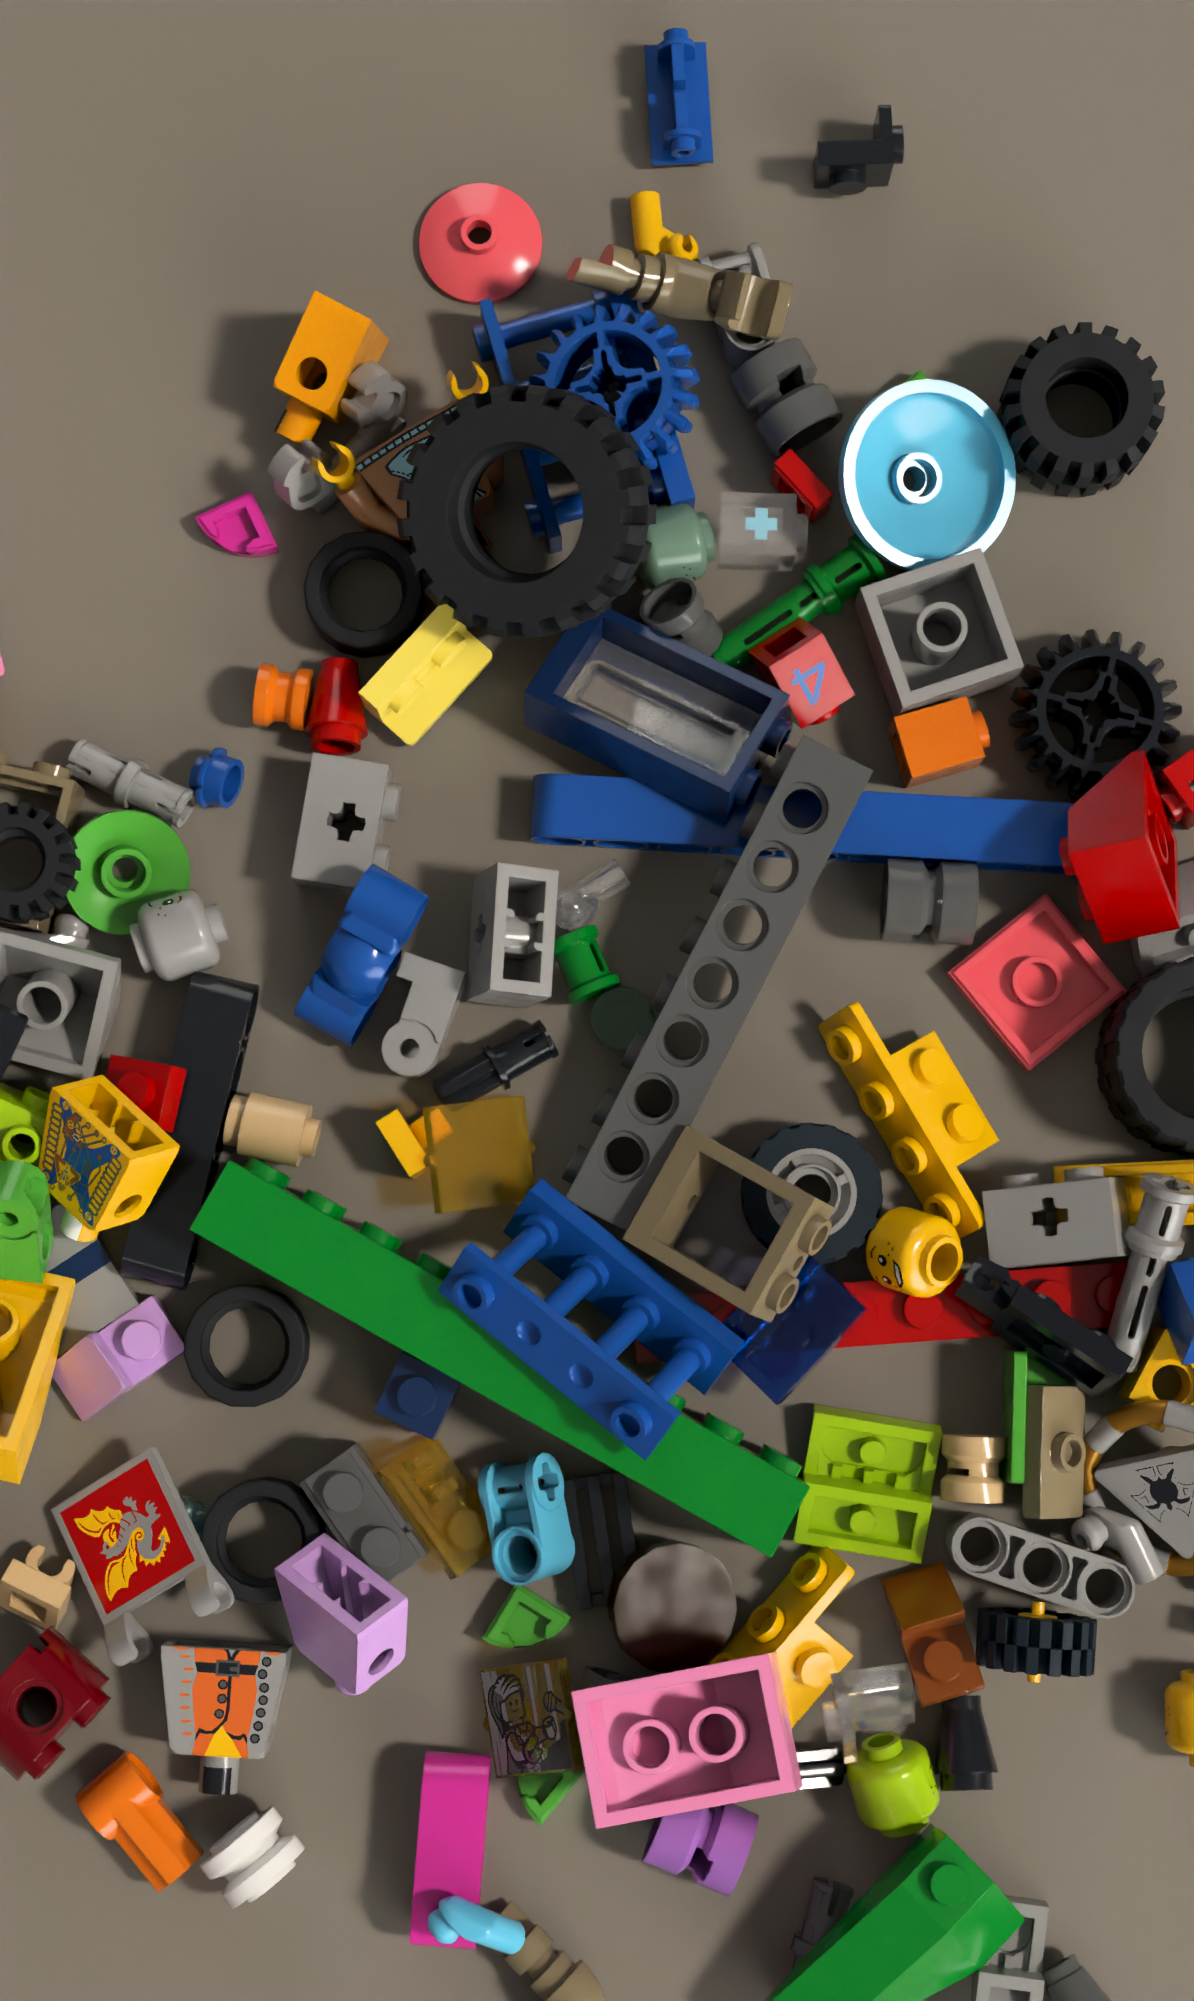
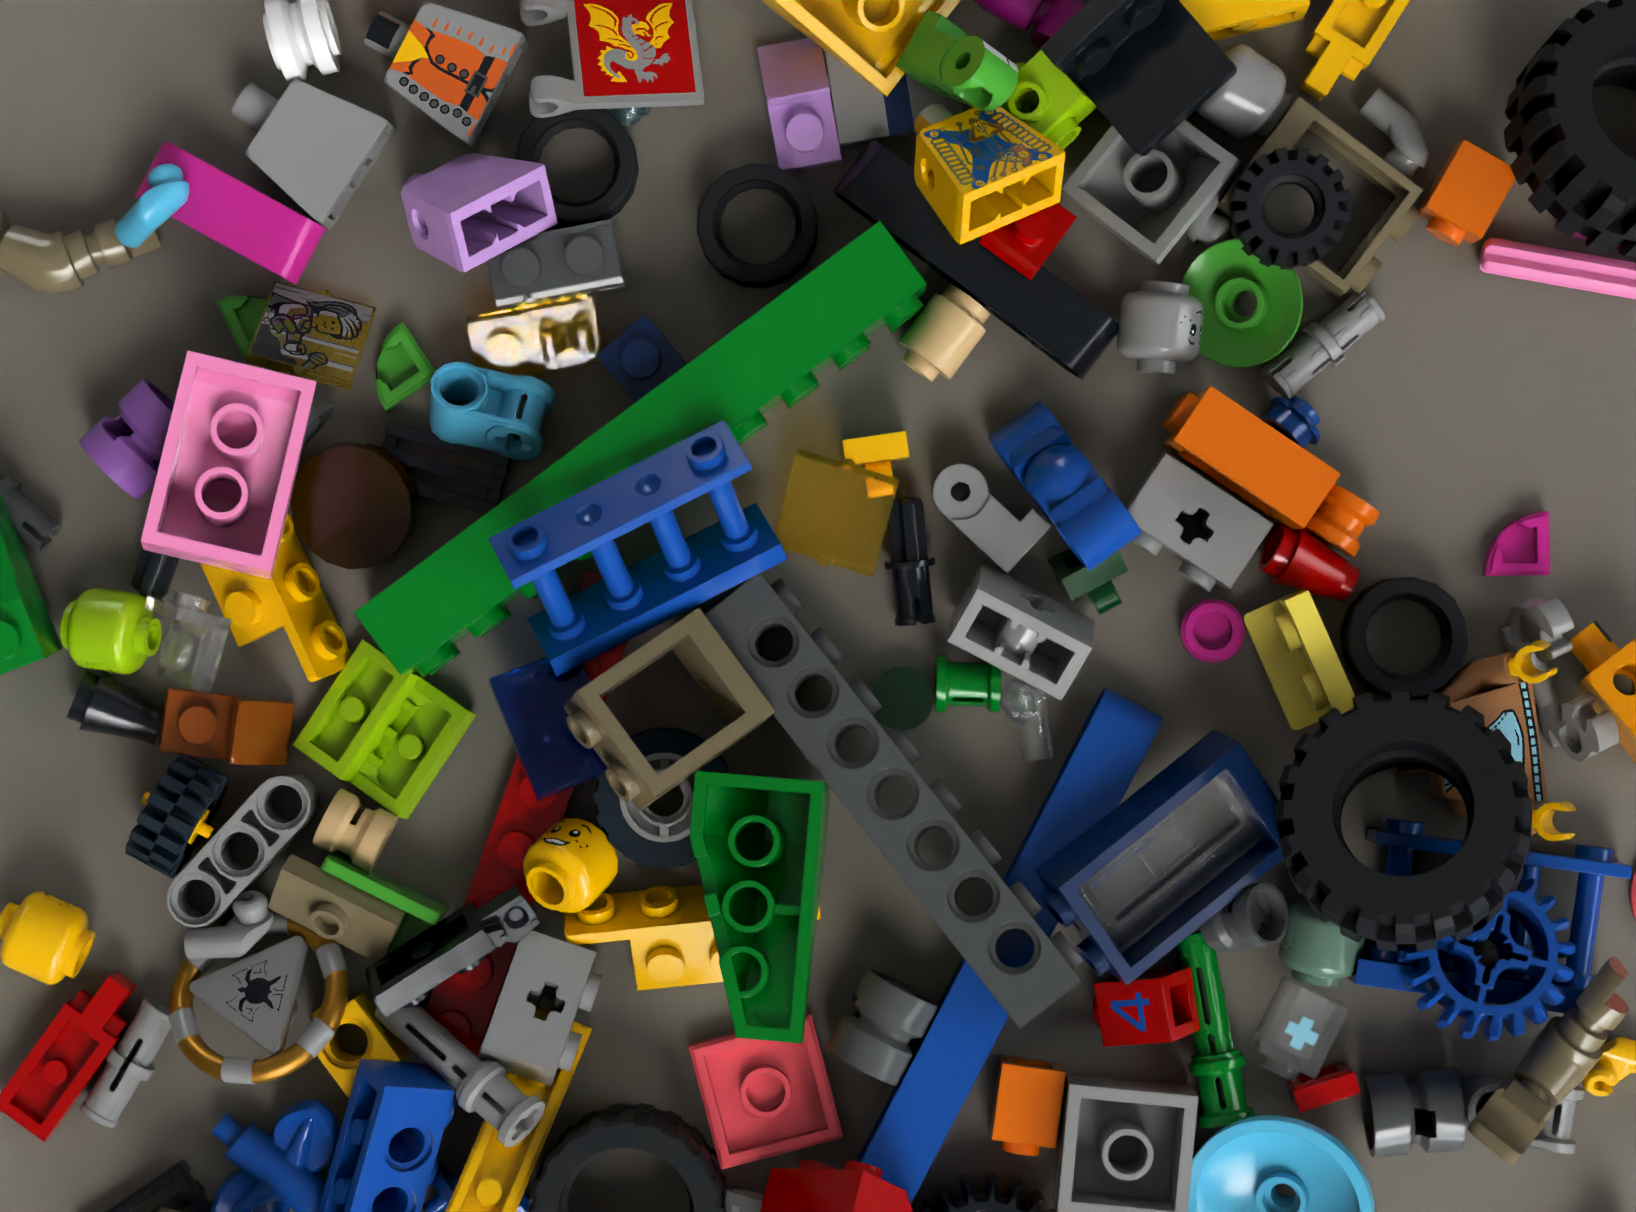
camera: 115 degrees right, 5 degrees up
none -> light grey torso [231,79,396,230]
none -> green wedge [689,771,831,1043]
none -> dark green tile [1047,548,1129,615]
none -> orange window [1161,385,1341,530]
none -> dark pink tile [1179,599,1245,663]

